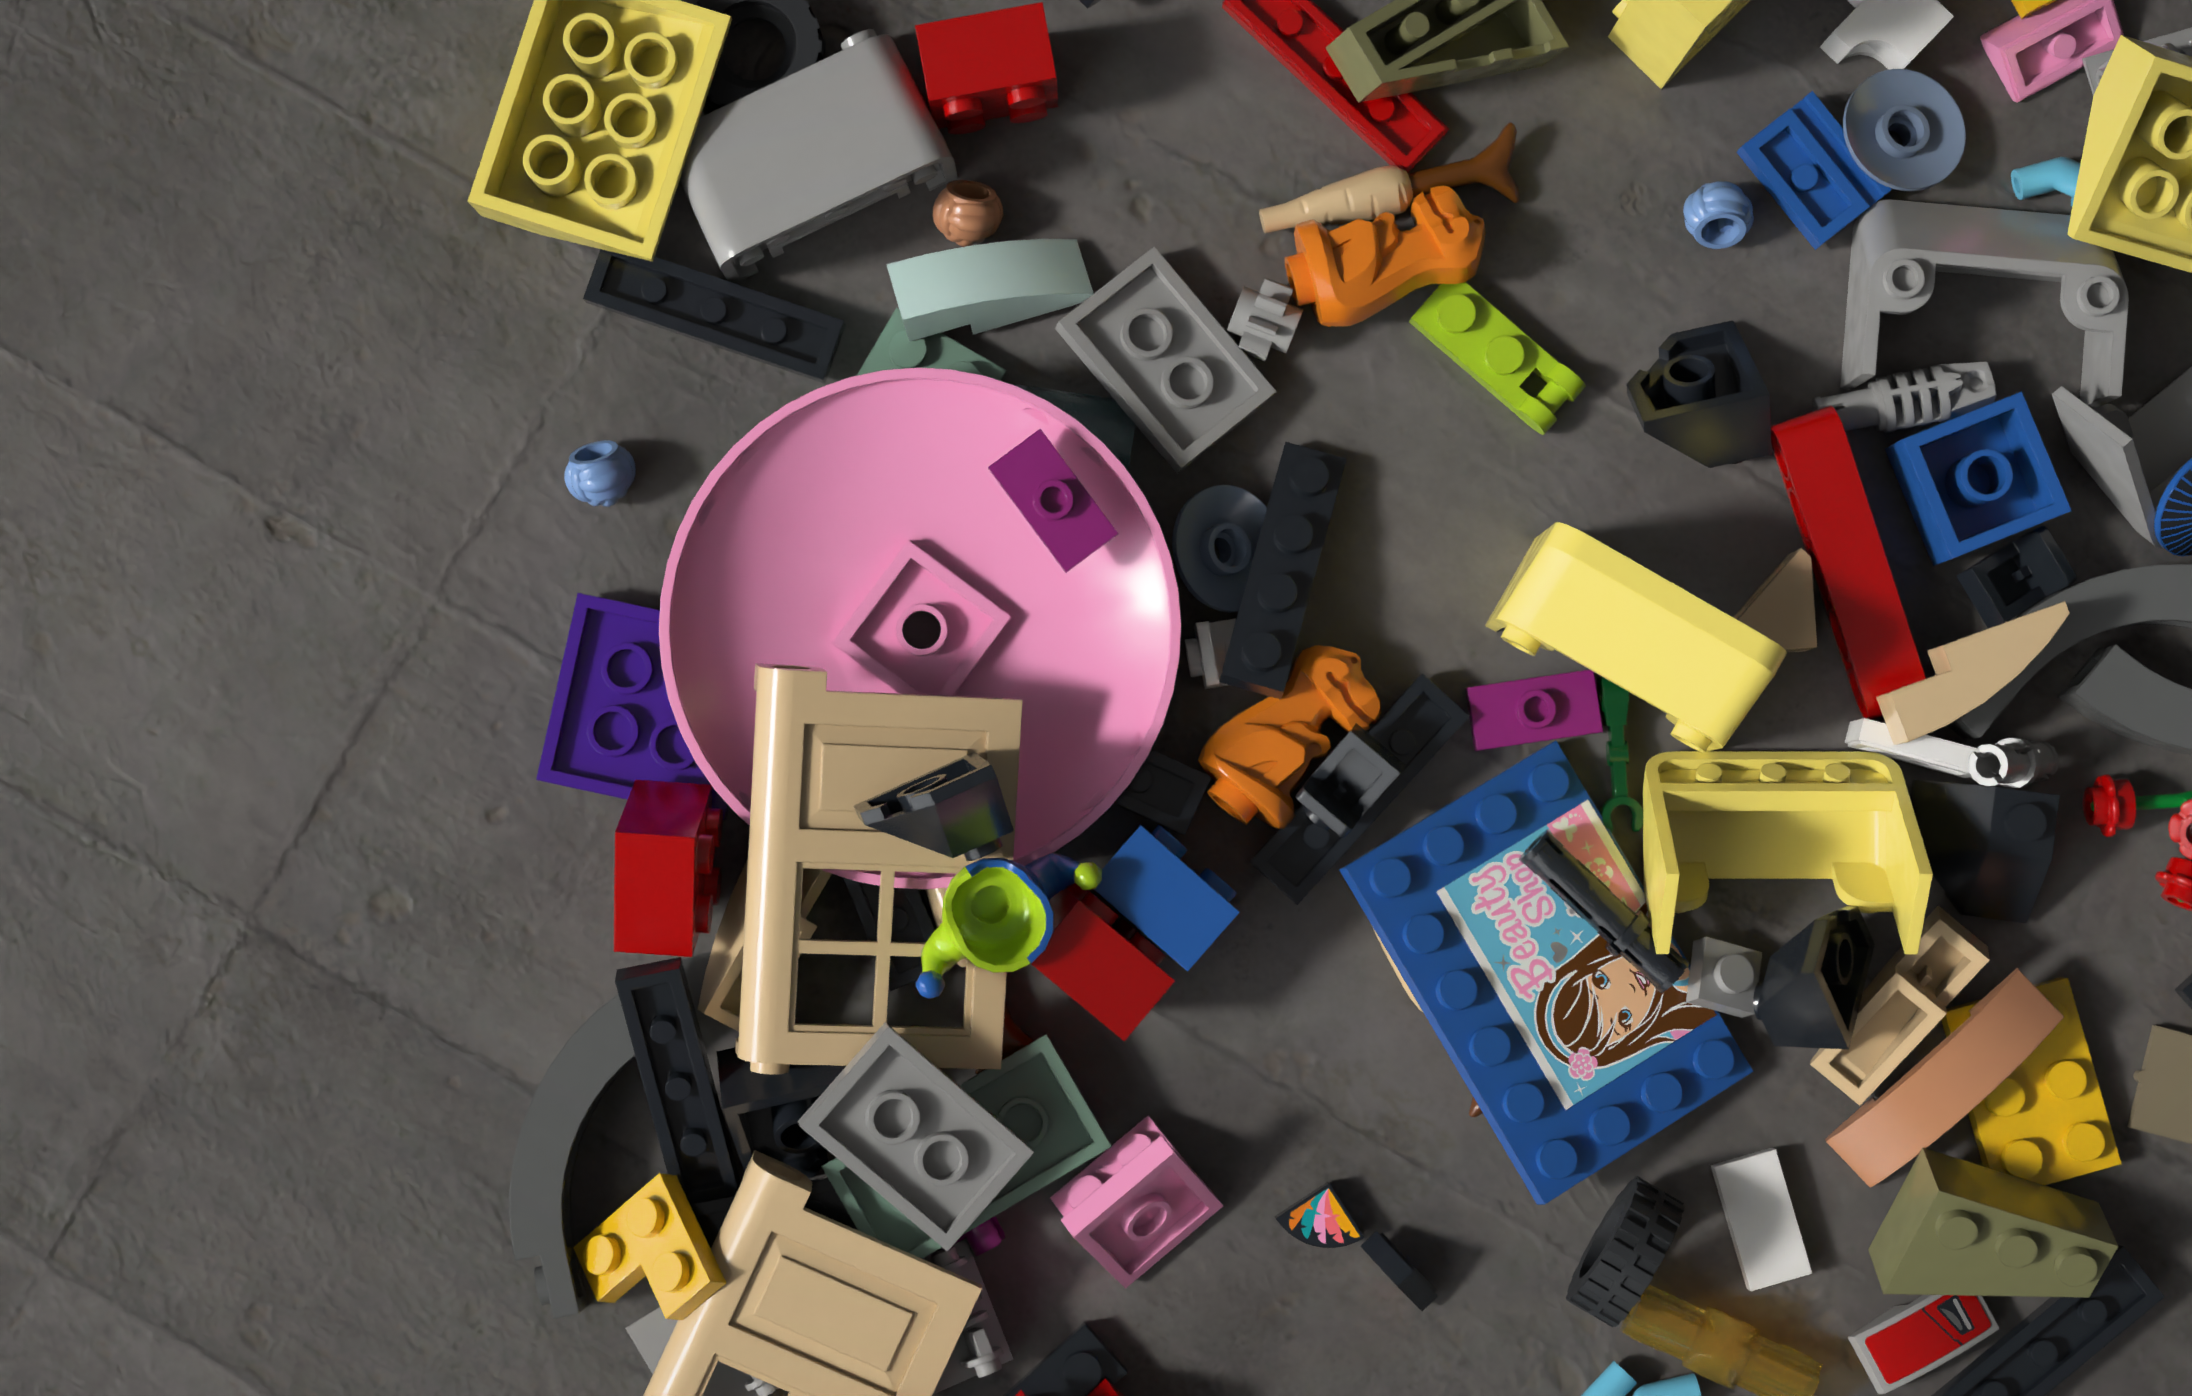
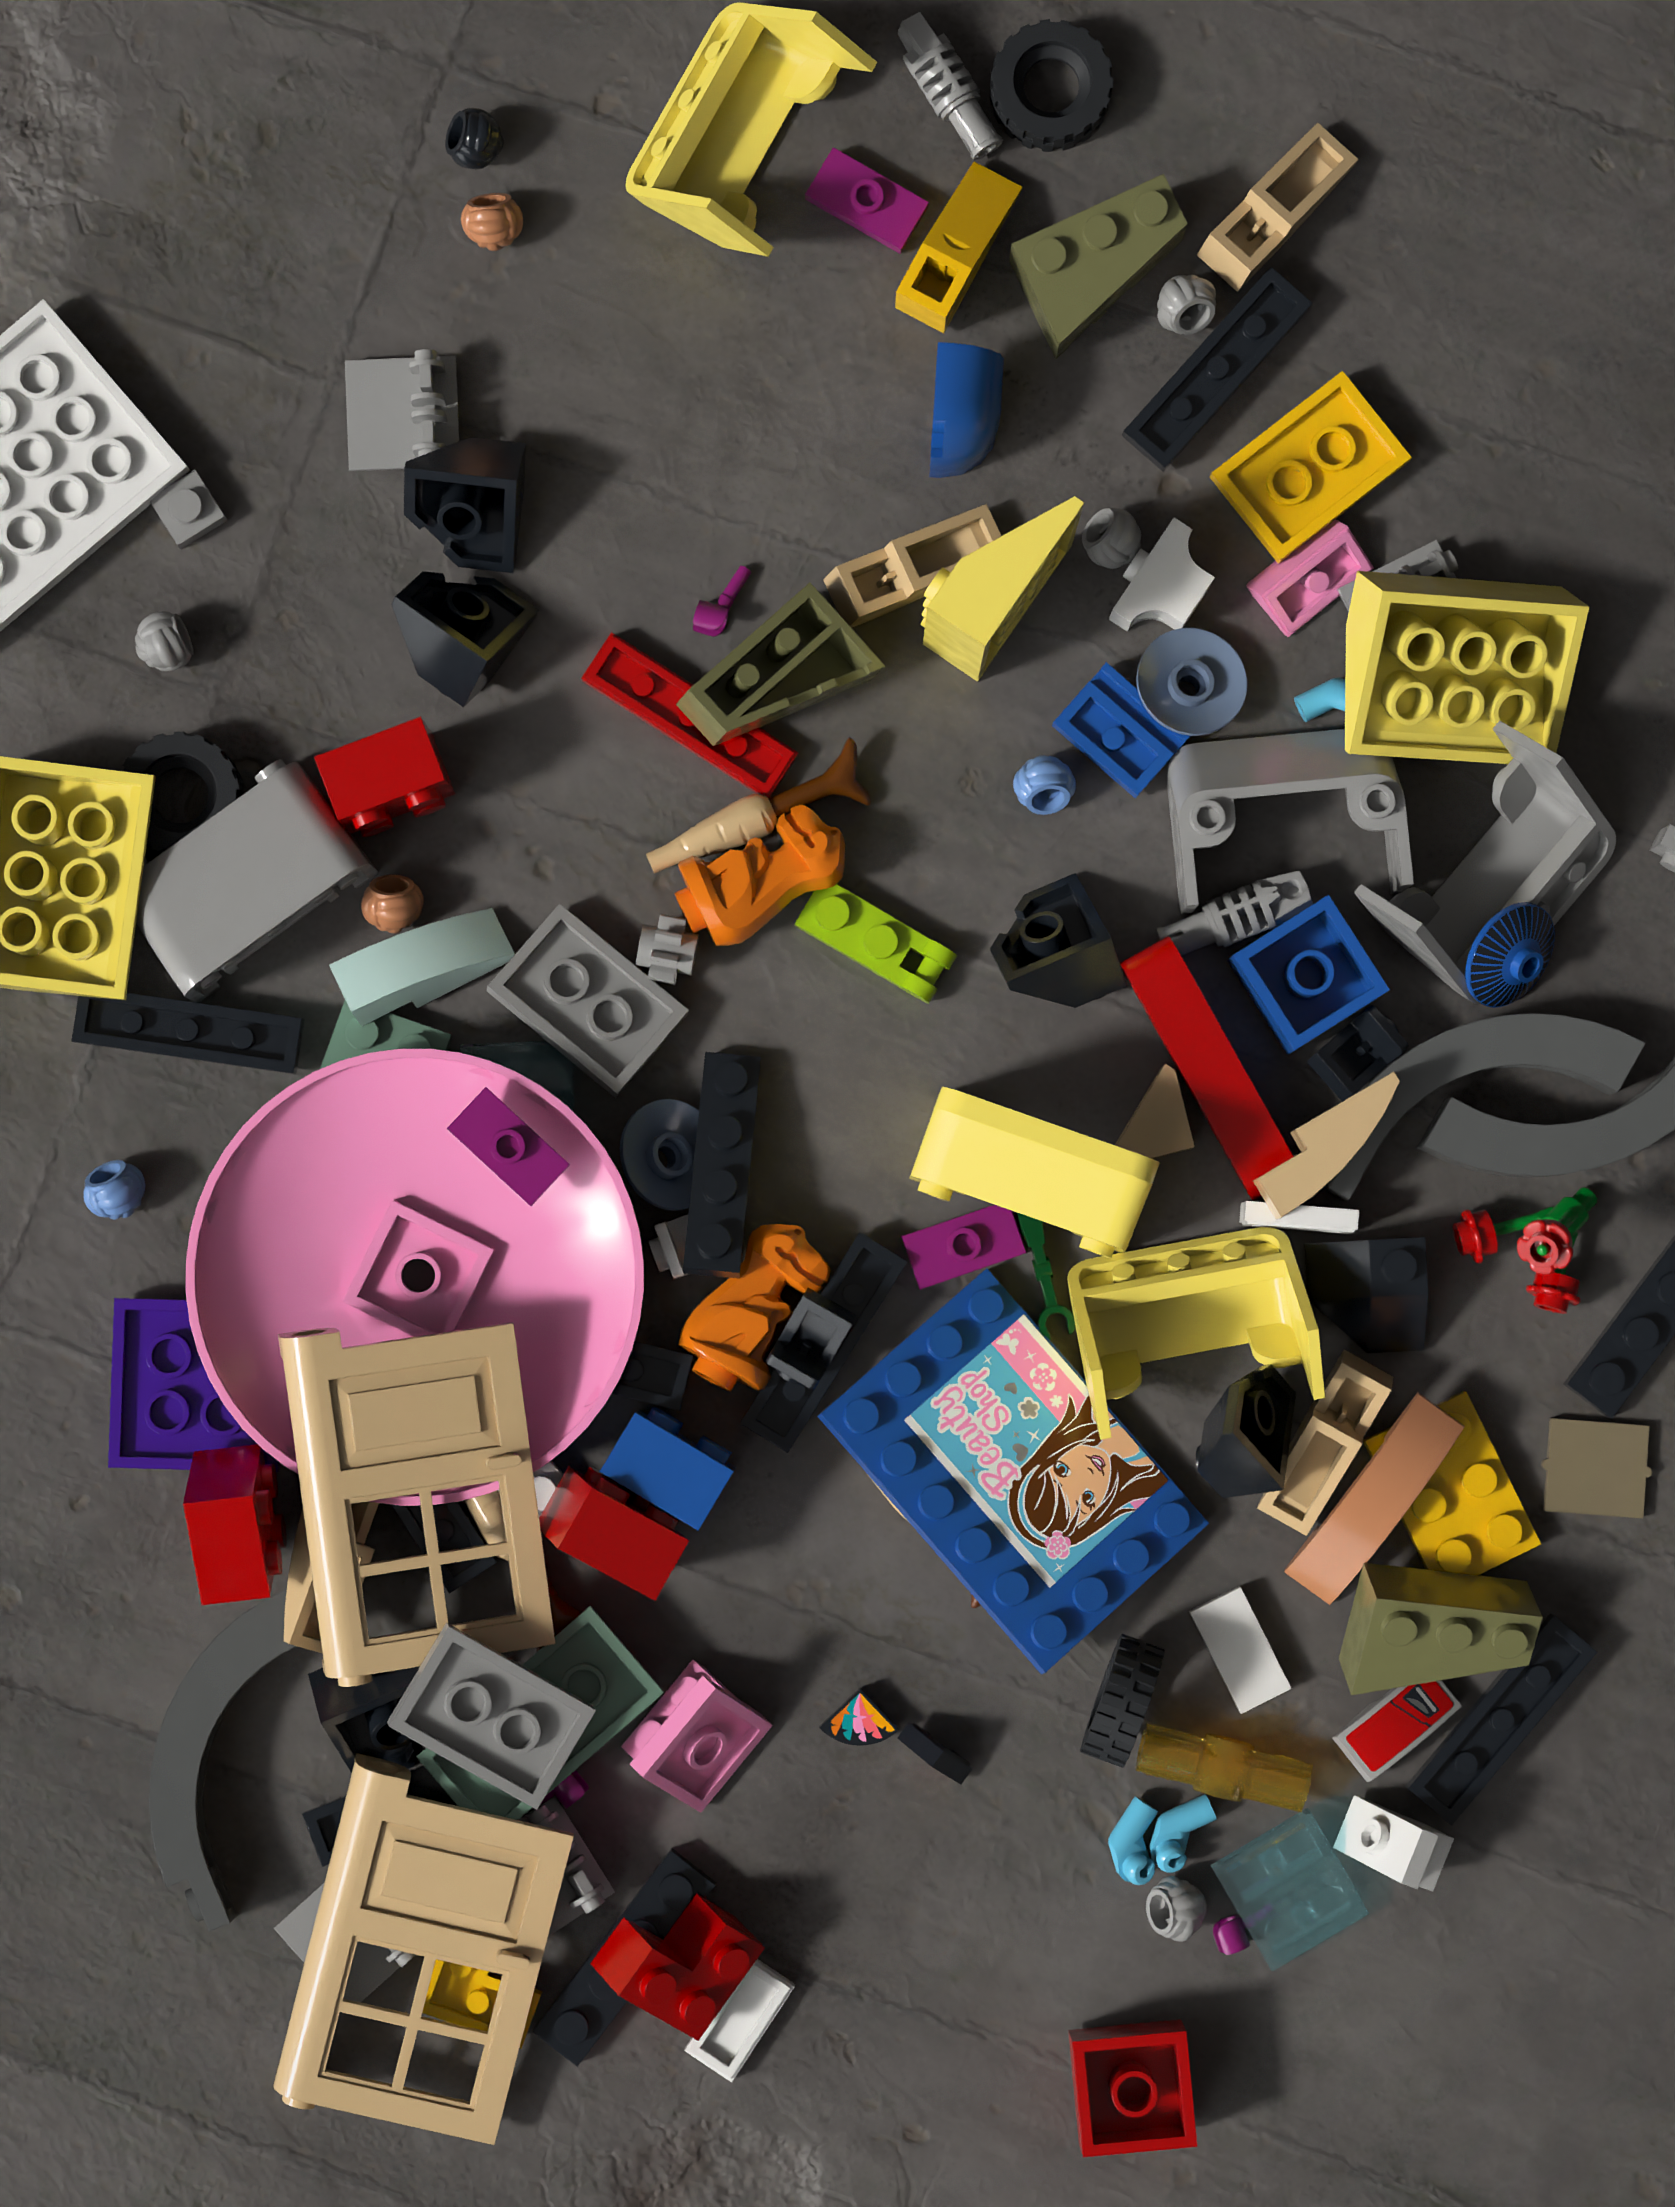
camera: 10 degrees left, 0 degrees up
yellow plate [573,1173,727,1320] -> none
black plate [615,957,741,1204] -> none
black slope [854,752,1014,861] -> none
lime piece [915,853,1102,999] -> none
black pin [1519,830,1689,993] -> none
light grey plate [1686,937,1762,1018] -> none
light grey pin [1968,737,2059,789] -> none

